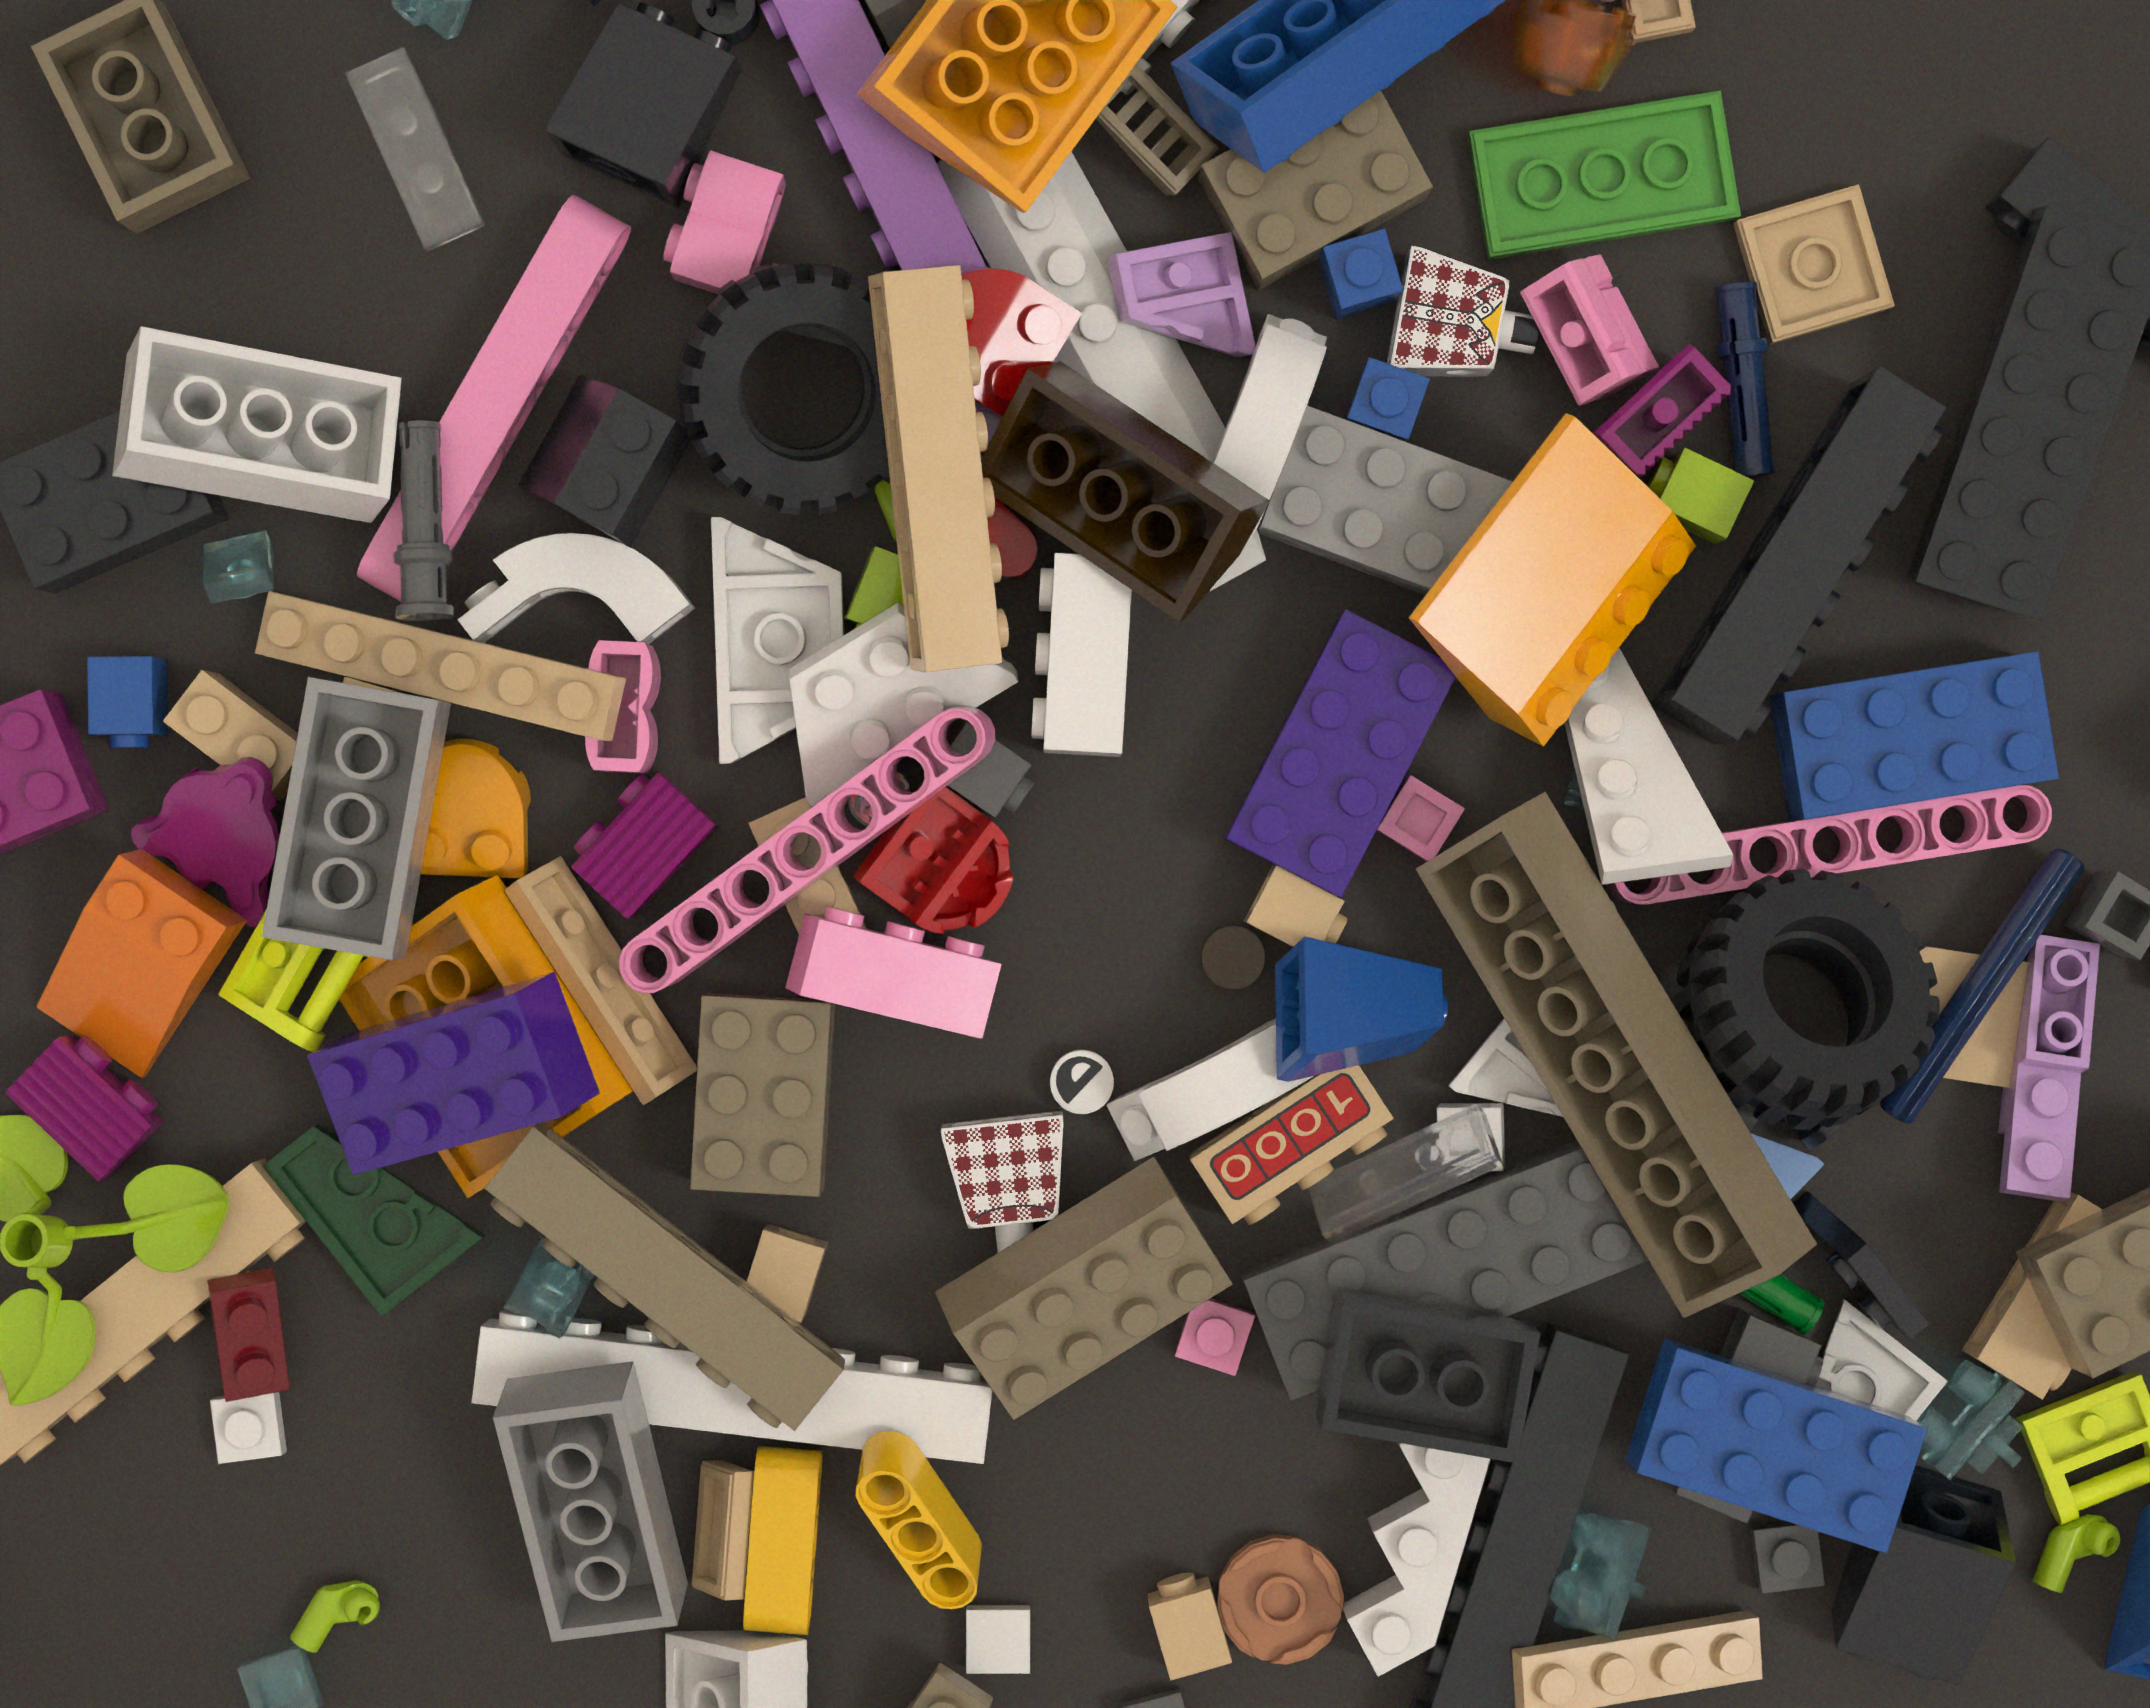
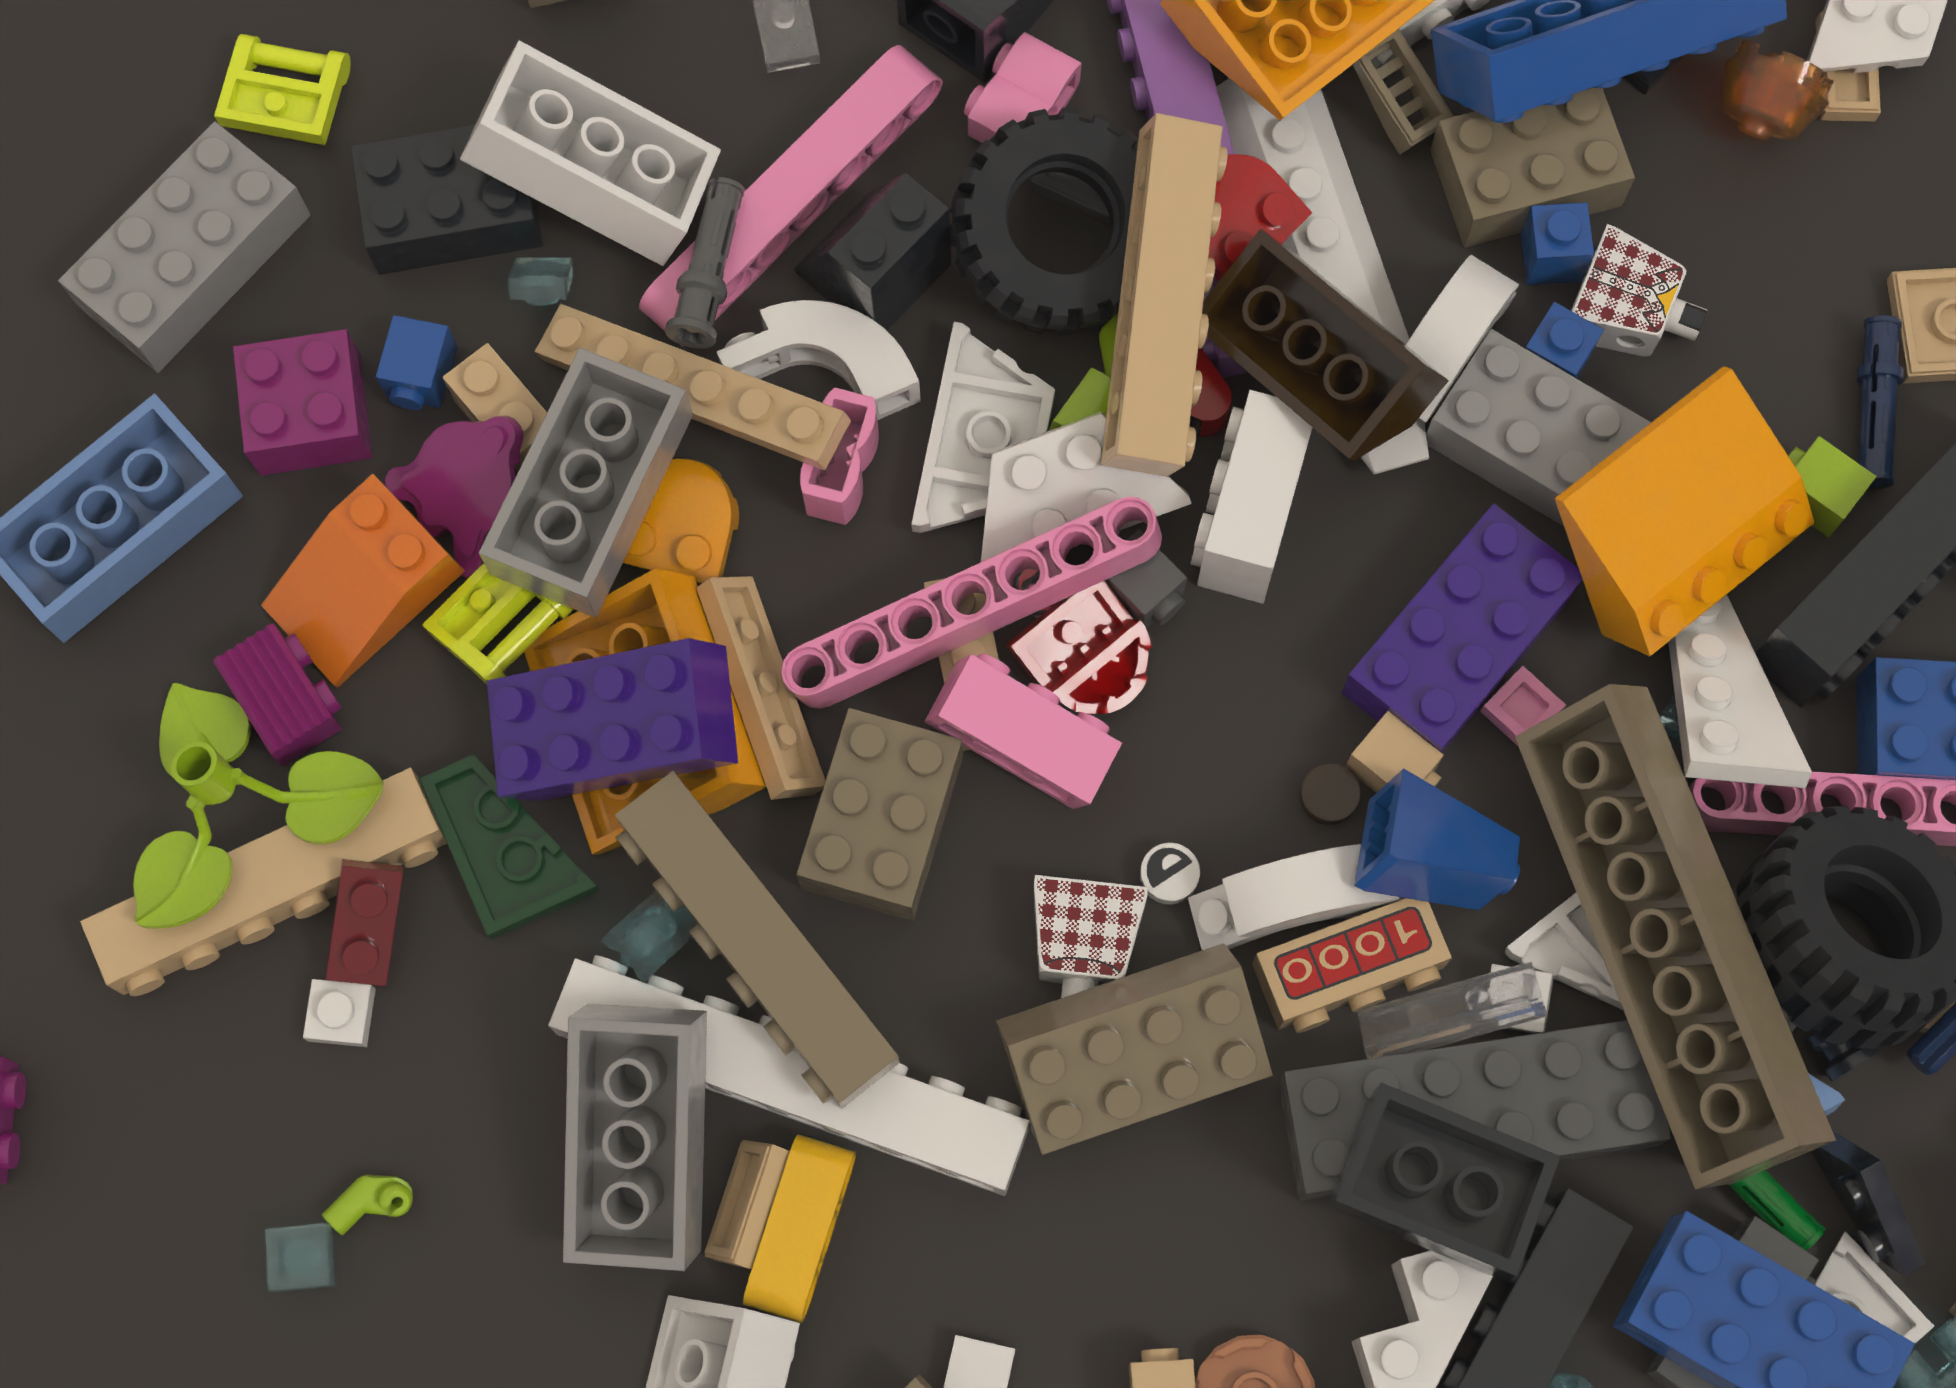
camera: 20 degrees right, 15 degrees down
magenta brick [571,772,719,919] -> none
tan brick [747,1223,828,1322] -> none
yellow beam [856,1431,982,1609] -> none
lavender wing [1106,232,1256,358] -> none
bright pink plate [1174,1298,1255,1376] -> none
bright green tile [1467,91,1741,260] -> none
bright pink brick [1520,254,1659,406] -> none
magenta brick [1593,344,1731,478] -> none

